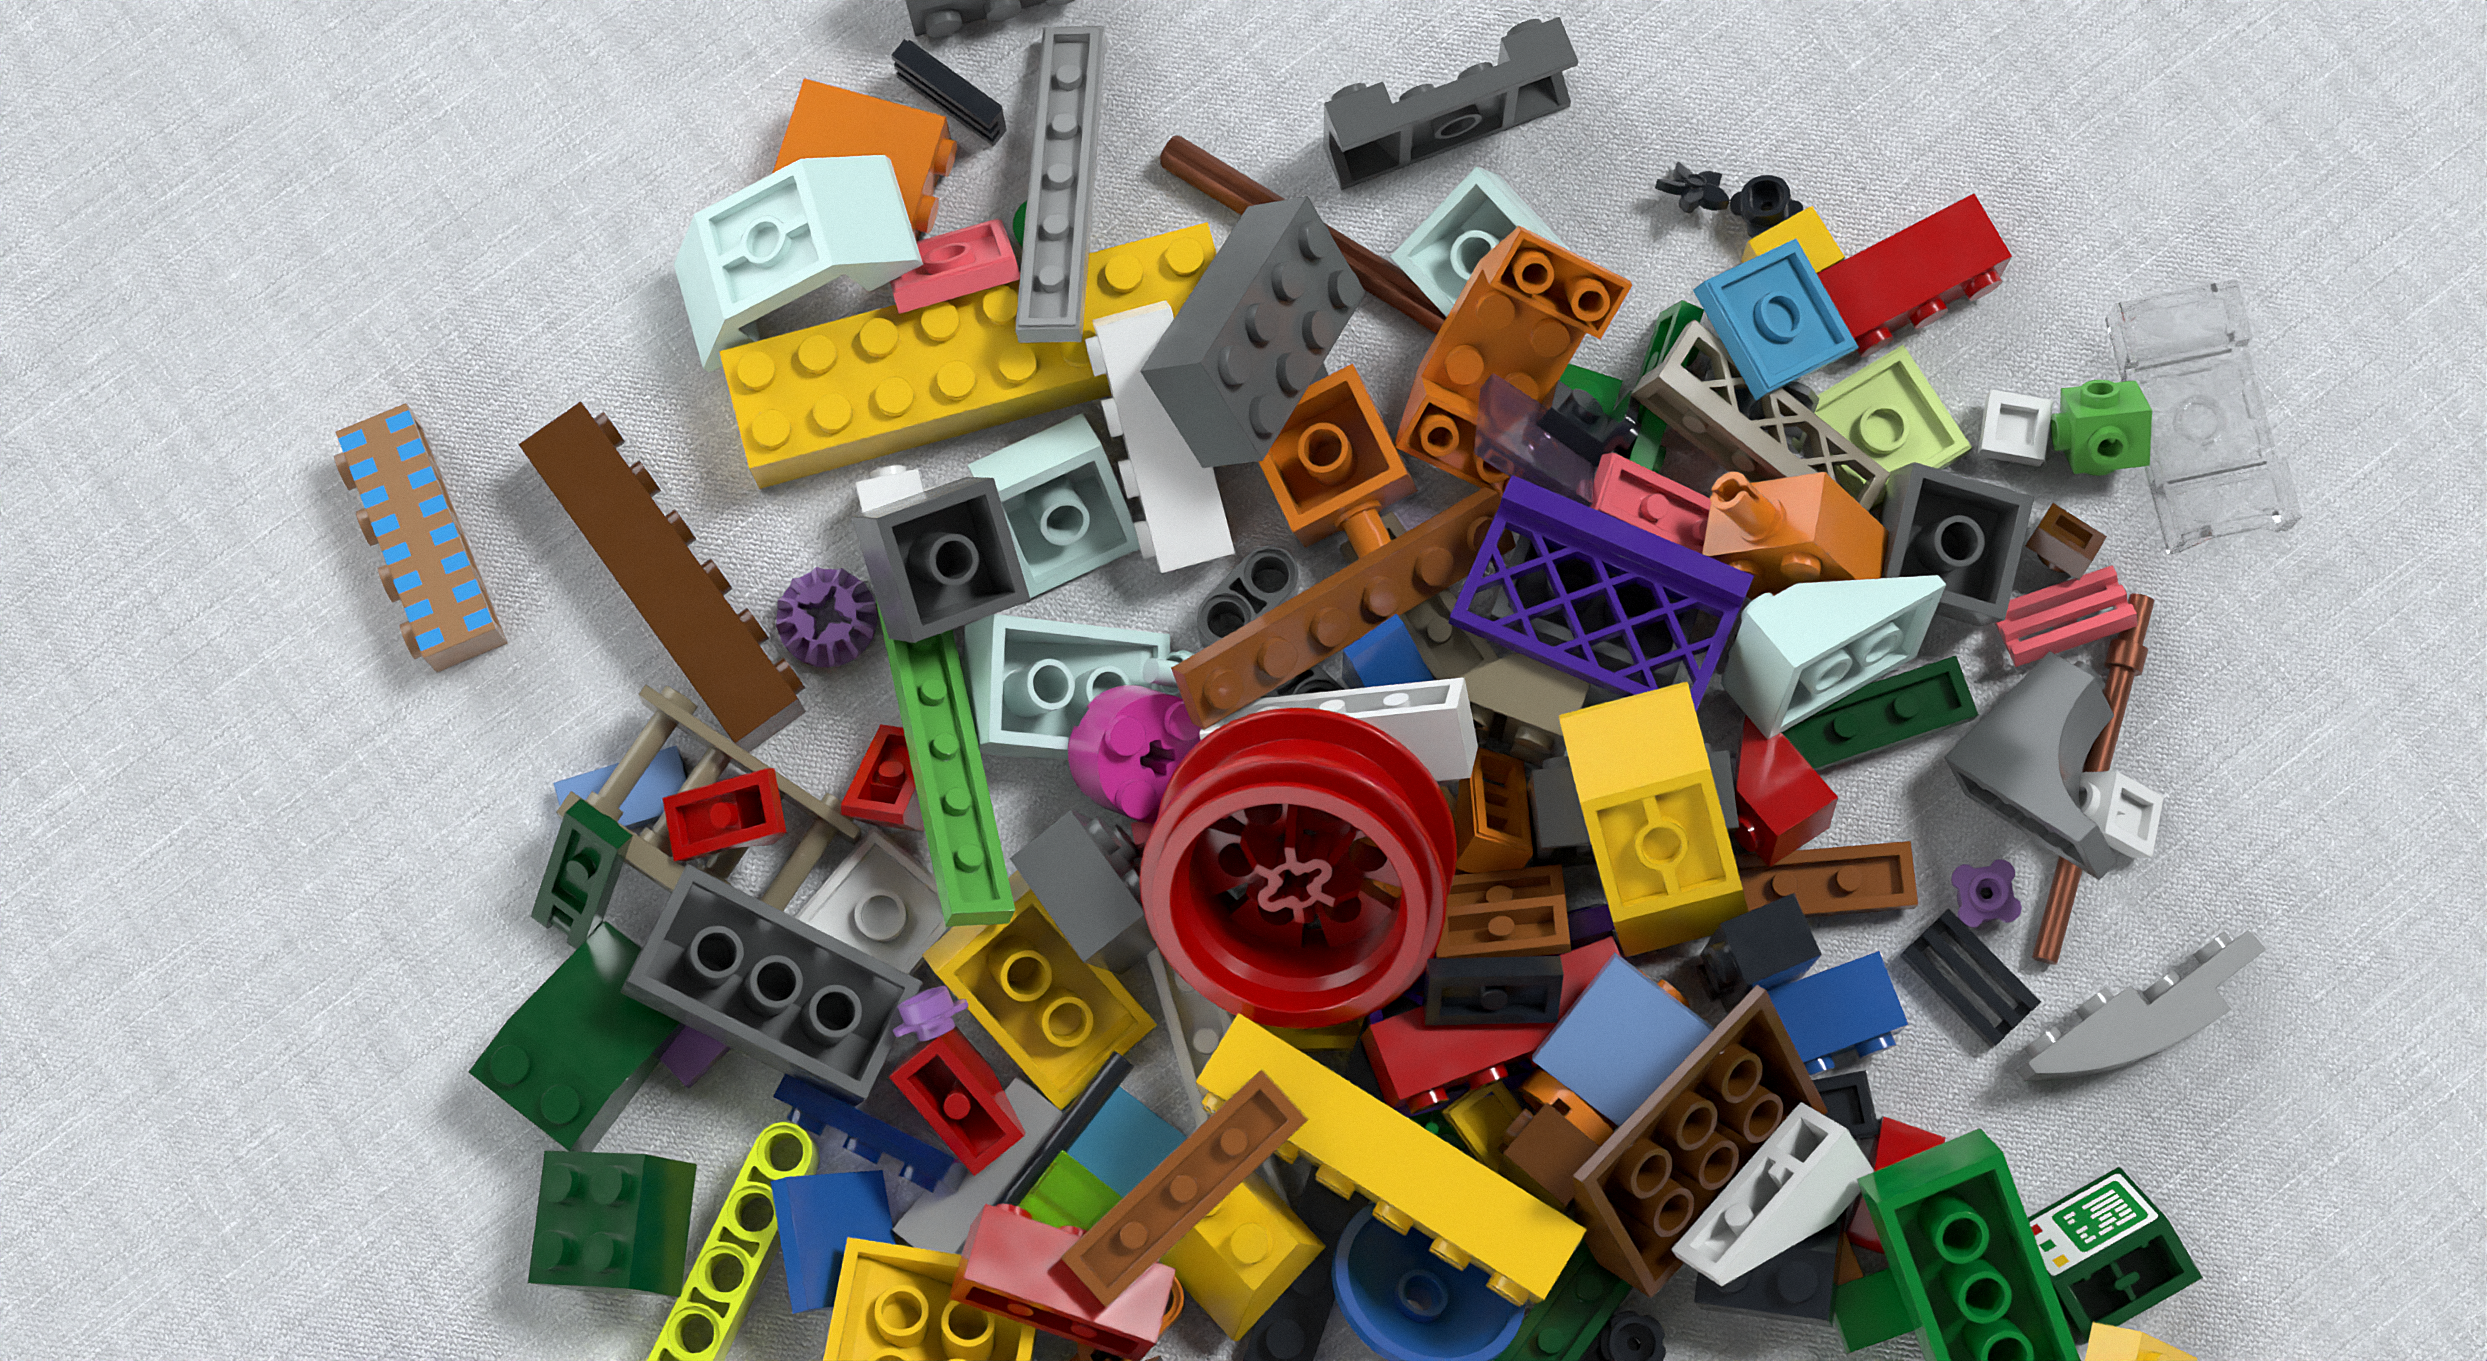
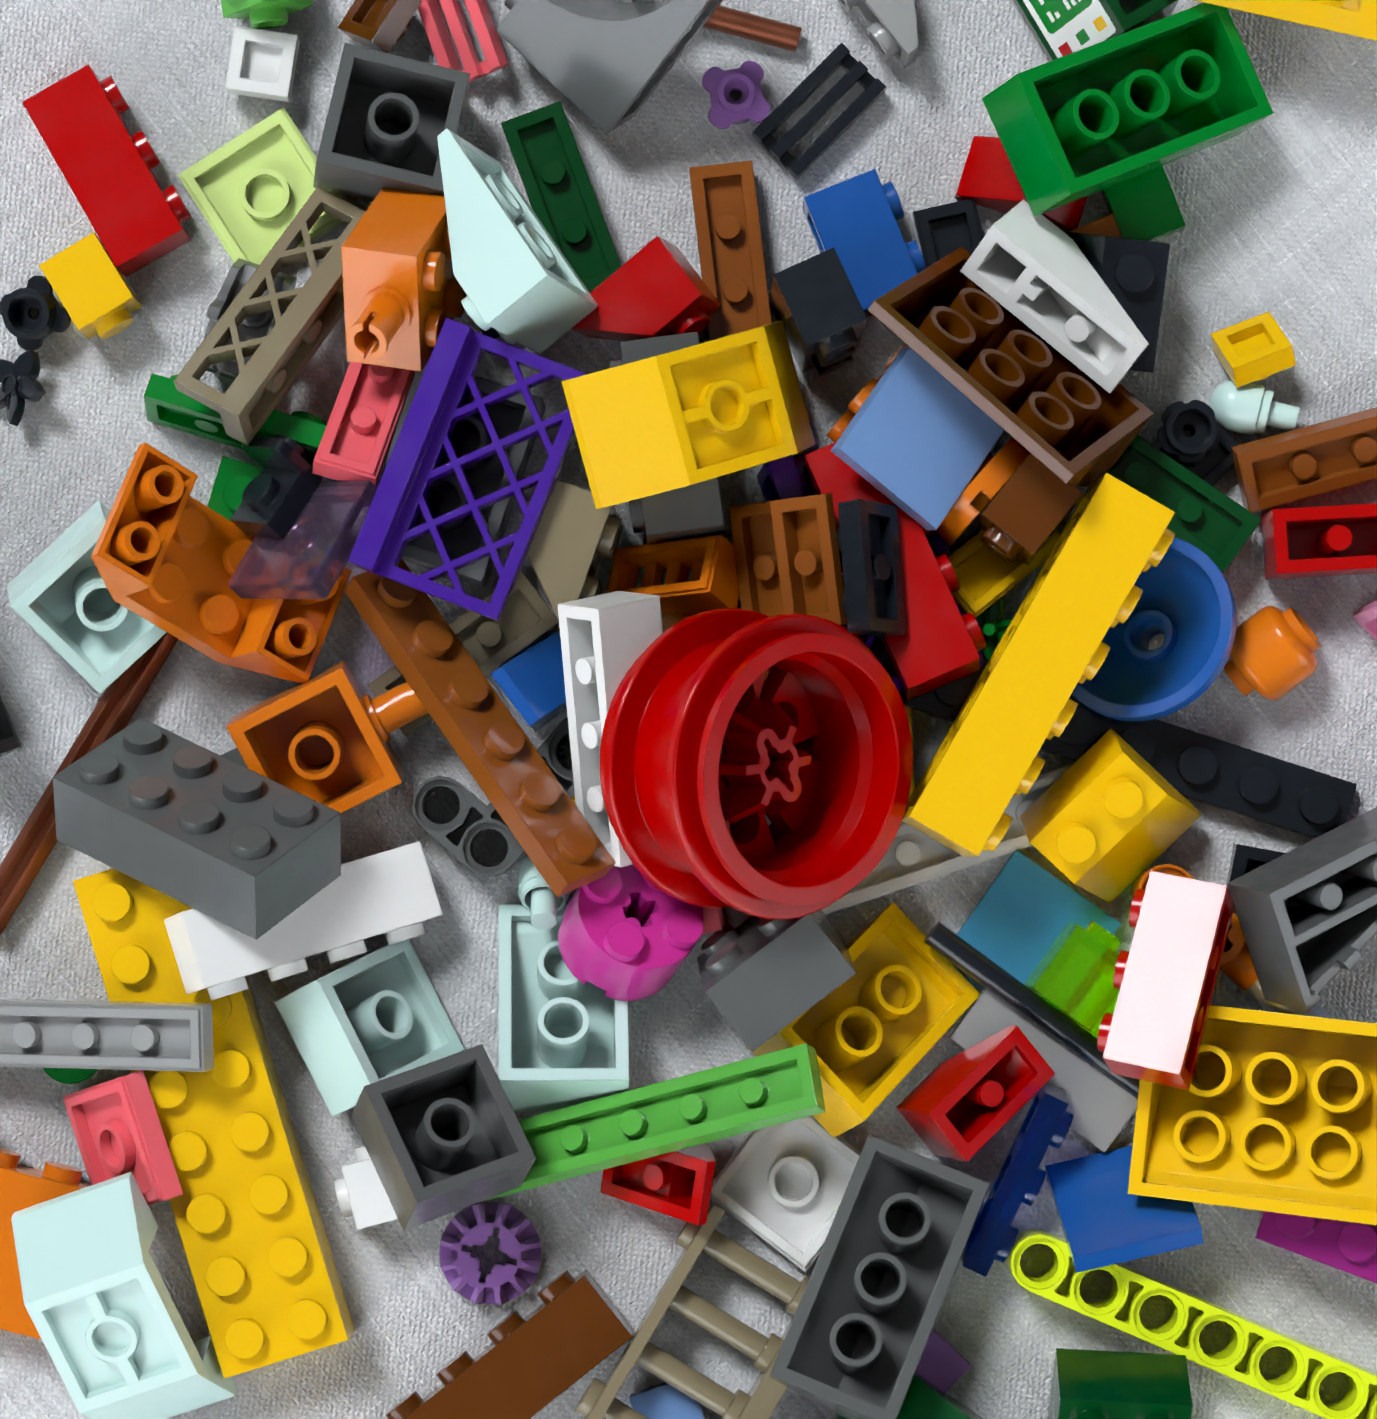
camera: 90 degrees left, 10 degrees up
red slope [662,768,787,861] -> none
medium lavender plate [893,986,969,1041] -> none
dark orange plate [1061,1069,1309,1308] -> none
dark azure tile [1693,239,1859,401] -> none

